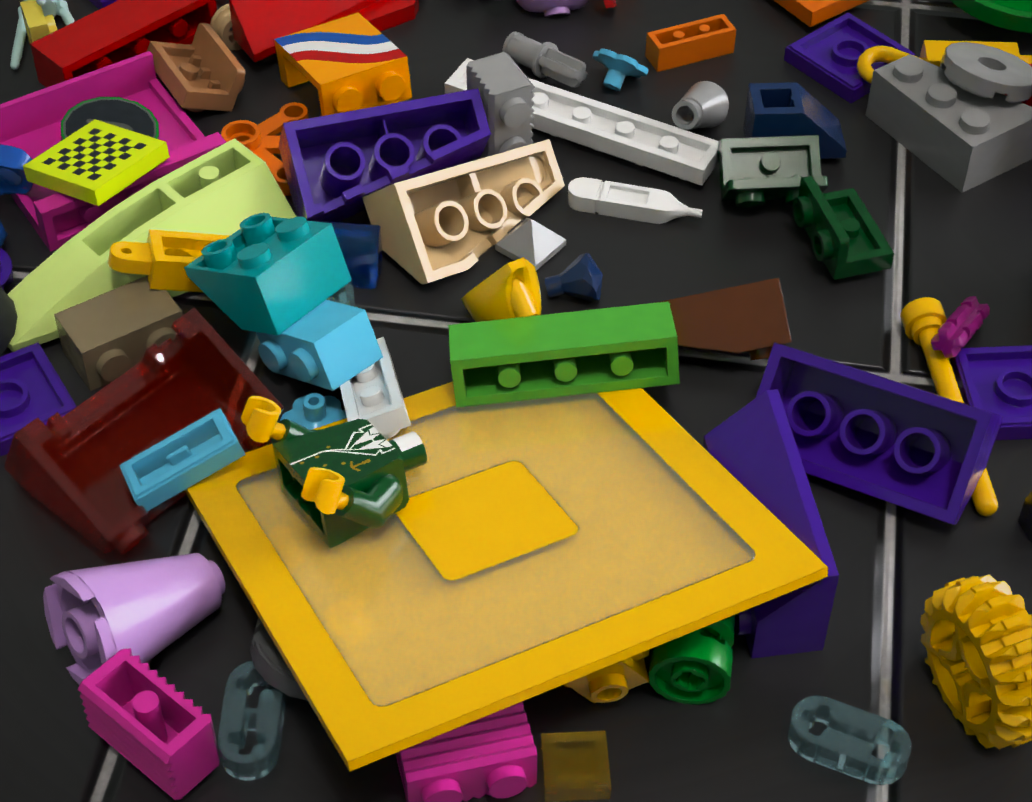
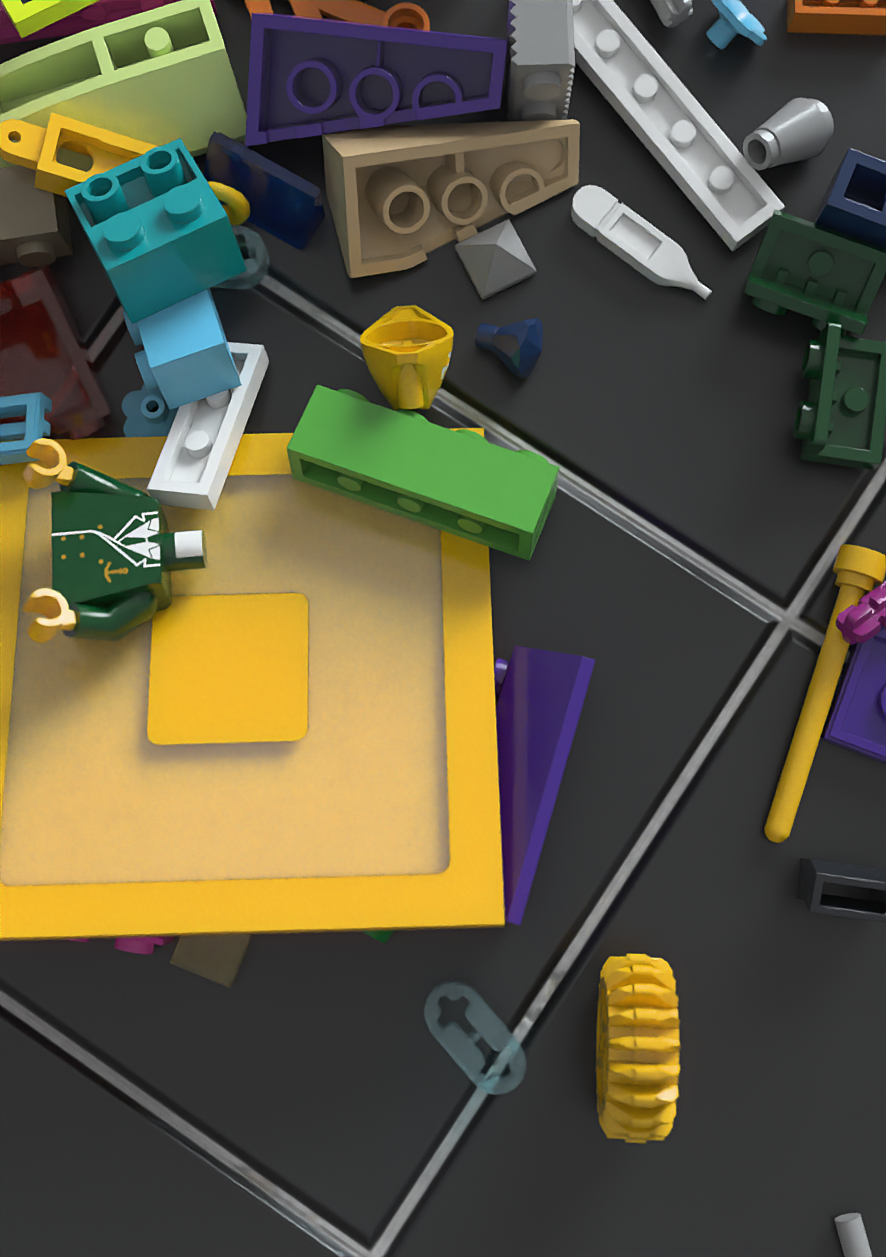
camera: 30 degrees right, 35 degrees up
reddish brown wedge [655,278,792,361] -> none
dark purple slope [756,342,1003,525] -> none

